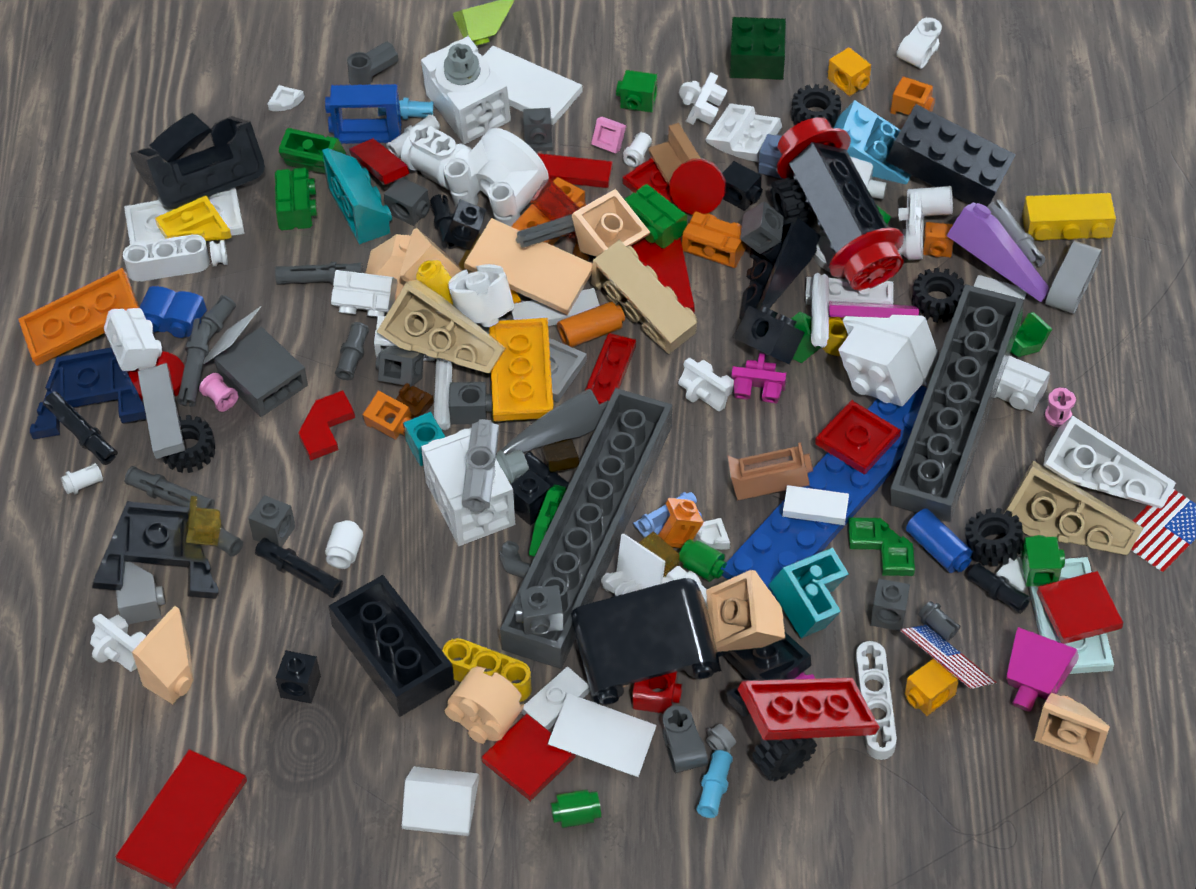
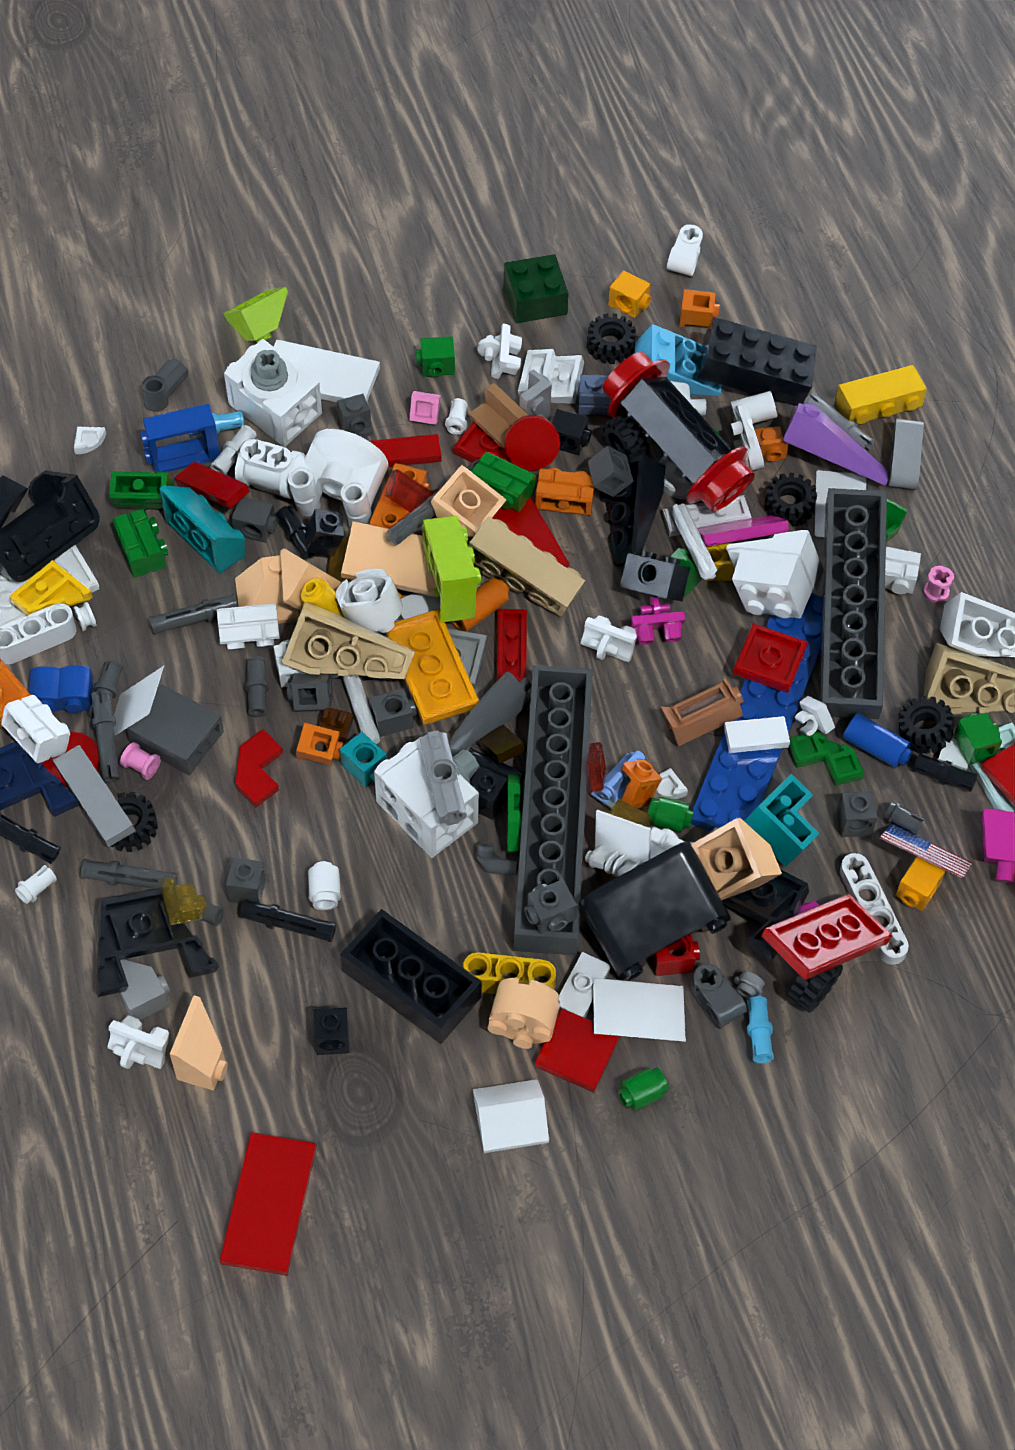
camera: 20 degrees left, 5 degrees up
none -> lime wedge [423,515,481,623]
none -> light grey bracket [519,369,552,420]
none -> clear red tile [587,742,606,792]
none -> white tile [795,696,835,736]

